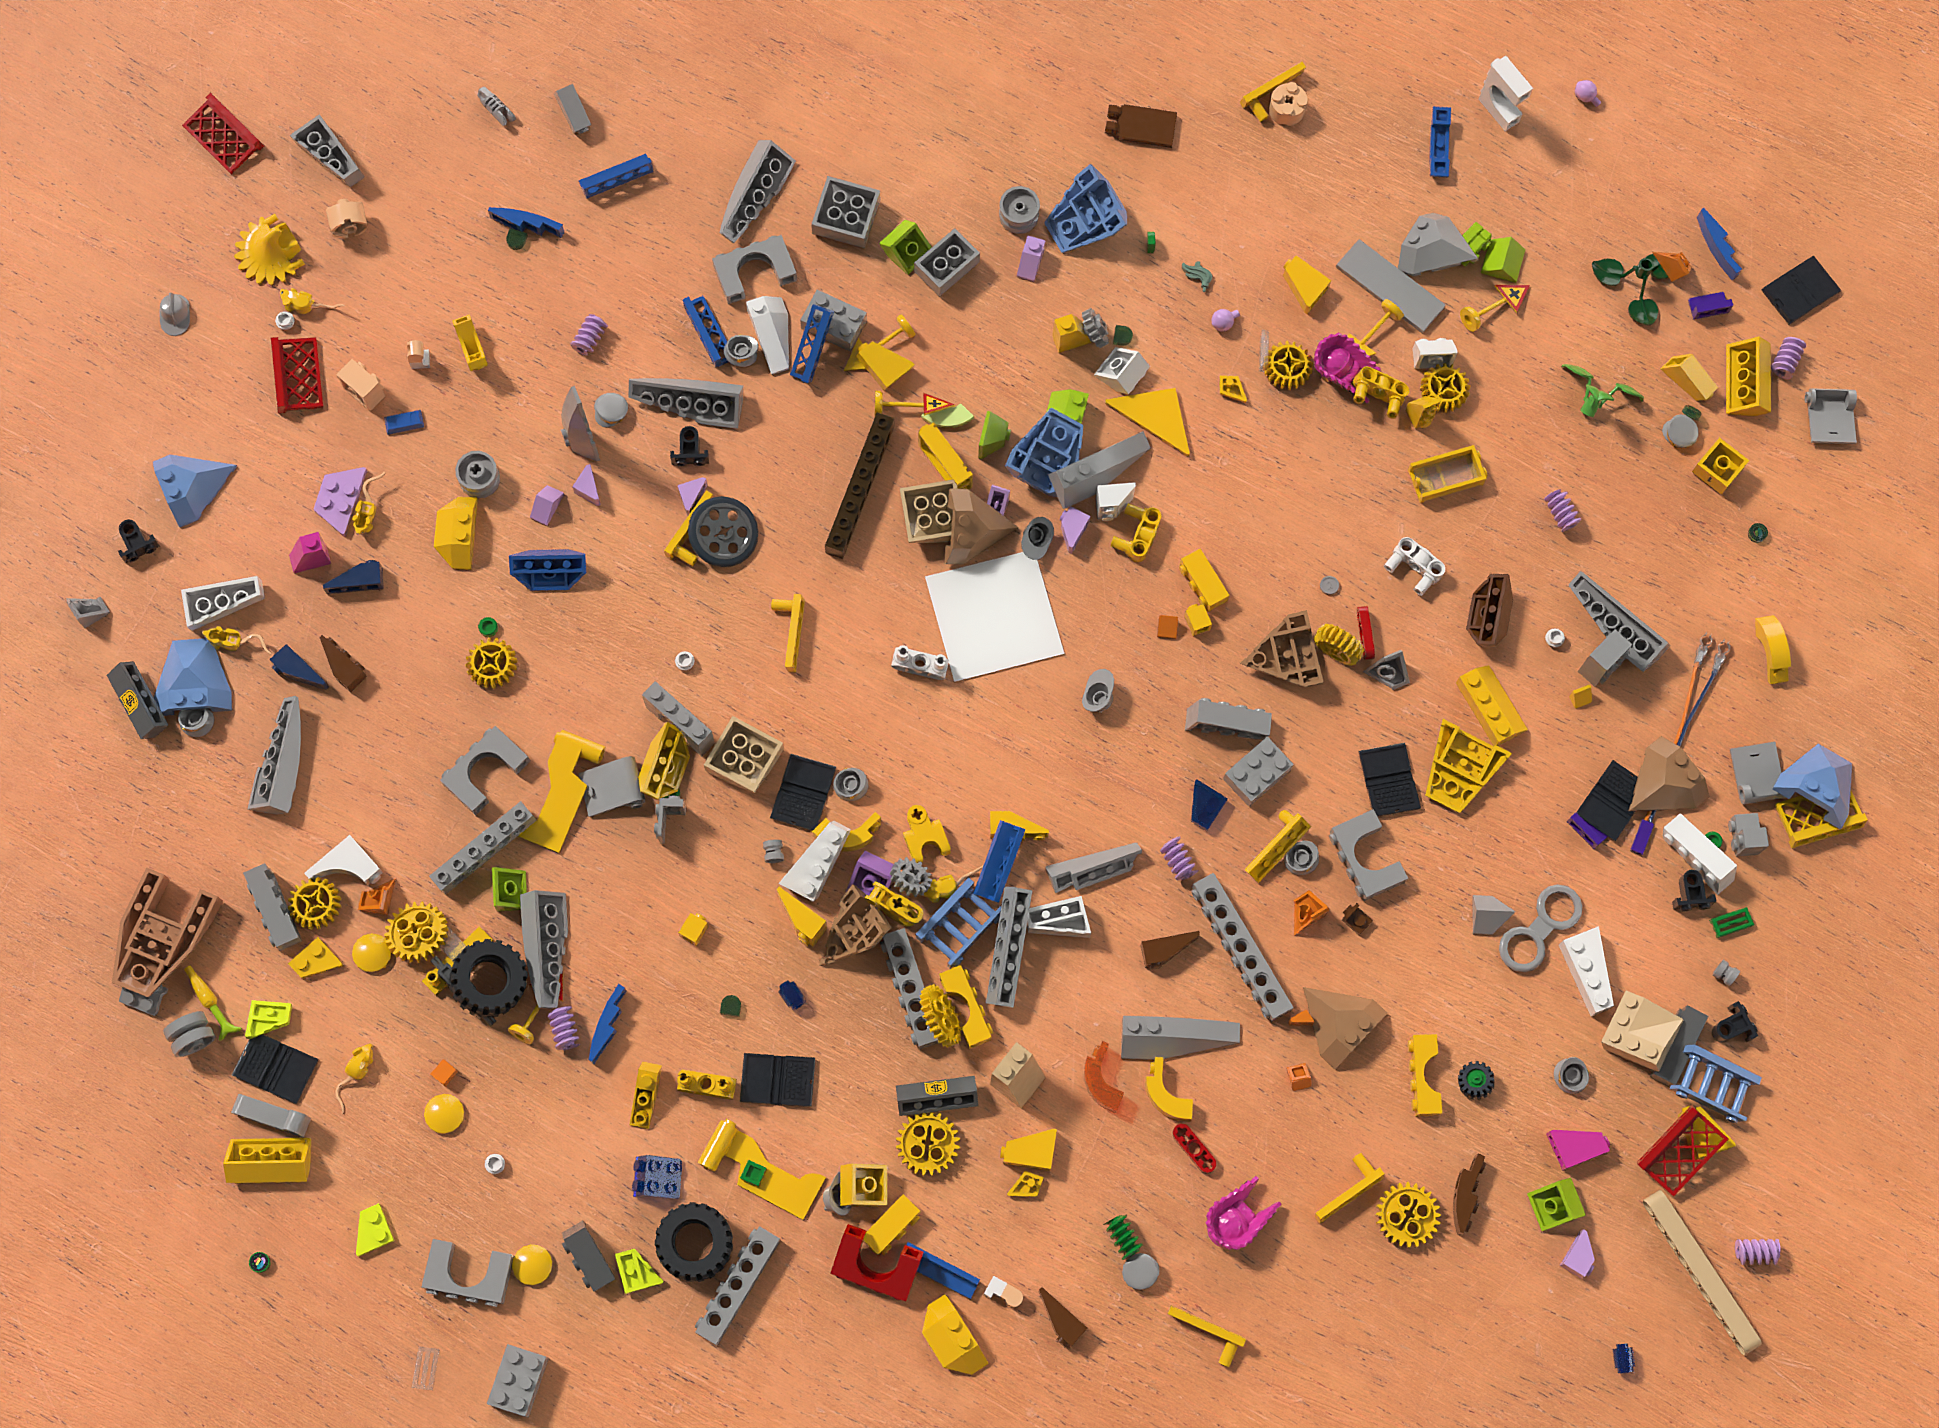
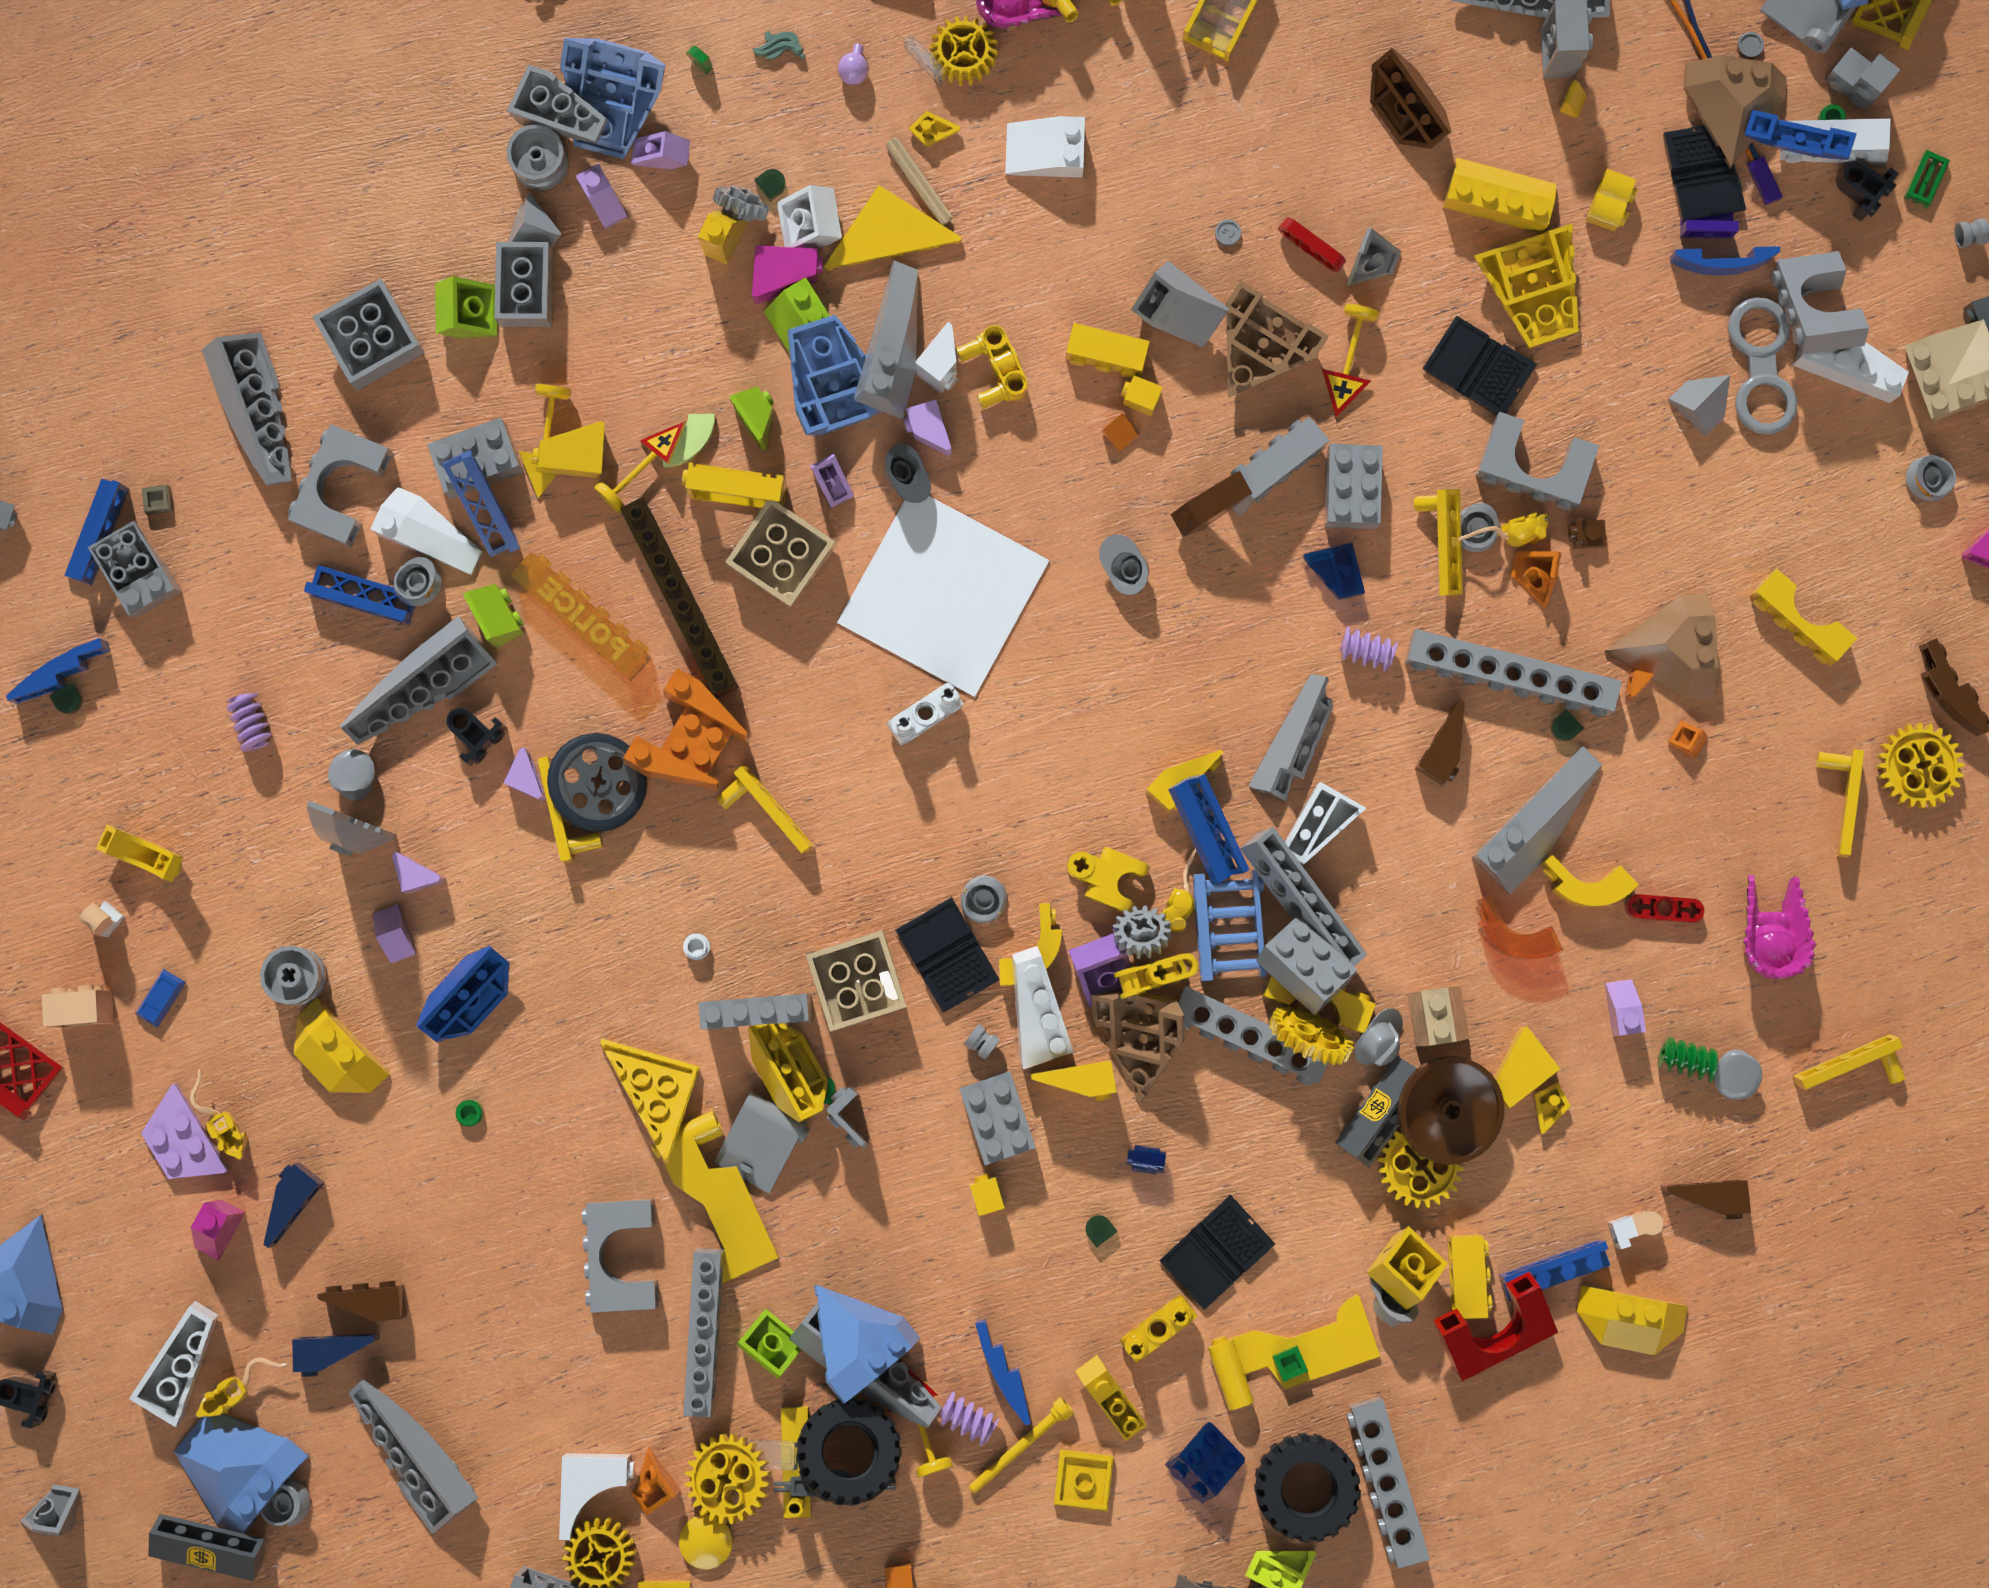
camera: 40 degrees left, 10 degrees up
yellow gear [465,637,518,689] -> none
medium nougat wedge [944,489,1019,564] -> none
yellow gear [1314,624,1364,666] -> none
white piece [1384,537,1445,596] -> none
black wheel [1458,1061,1494,1100] -> none
white plate [1545,629,1565,647] -> none
none -> light grey slope [88,521,182,618]
none -> dark tan tile [142,485,173,515]
none -> lime slope [463,584,525,648]
none -> light grey wedge [507,65,608,144]
none -> light grey slope [508,194,562,249]
none -> clear yellow brick [510,552,652,682]
none -> yellow tile [600,1039,700,1163]
none -> orange wedge [623,668,747,791]
none -> lavender slope [631,131,690,169]
none -> dark pink slope [752,245,824,303]
none -> medium blue wedge [814,1285,920,1404]
none -> tan axle [886,137,952,226]
none -> light grey brick [959,1071,1036,1165]
none -> yellow piece [969,1397,1075,1493]
none -> white slope [1005,116,1085,177]
none -> yellow tile [1054,1449,1114,1511]
none -> light grey slope [1131,261,1229,347]
none -> reddish brown slope [1170,471,1253,537]
none -> light grey brick [1256,915,1357,1015]
none -> yellow piece [1321,304,1380,418]
none -> light grey piece [1354,1008,1403,1066]
none -> reddish brown dish [1397,1056,1504,1165]
none -> yellow animal [1458,512,1549,547]
none -> clear green tile [1551,709,1584,741]
none -> yellow brick [1585,169,1638,232]
none -> lavender slope [1604,980,1646,1036]
none -> blue slope [1670,246,1780,276]
none -> light grey piece [1737,32,1764,59]
none -> blue slope [1745,110,1857,160]
none -> light grey arch [1771,251,1869,354]

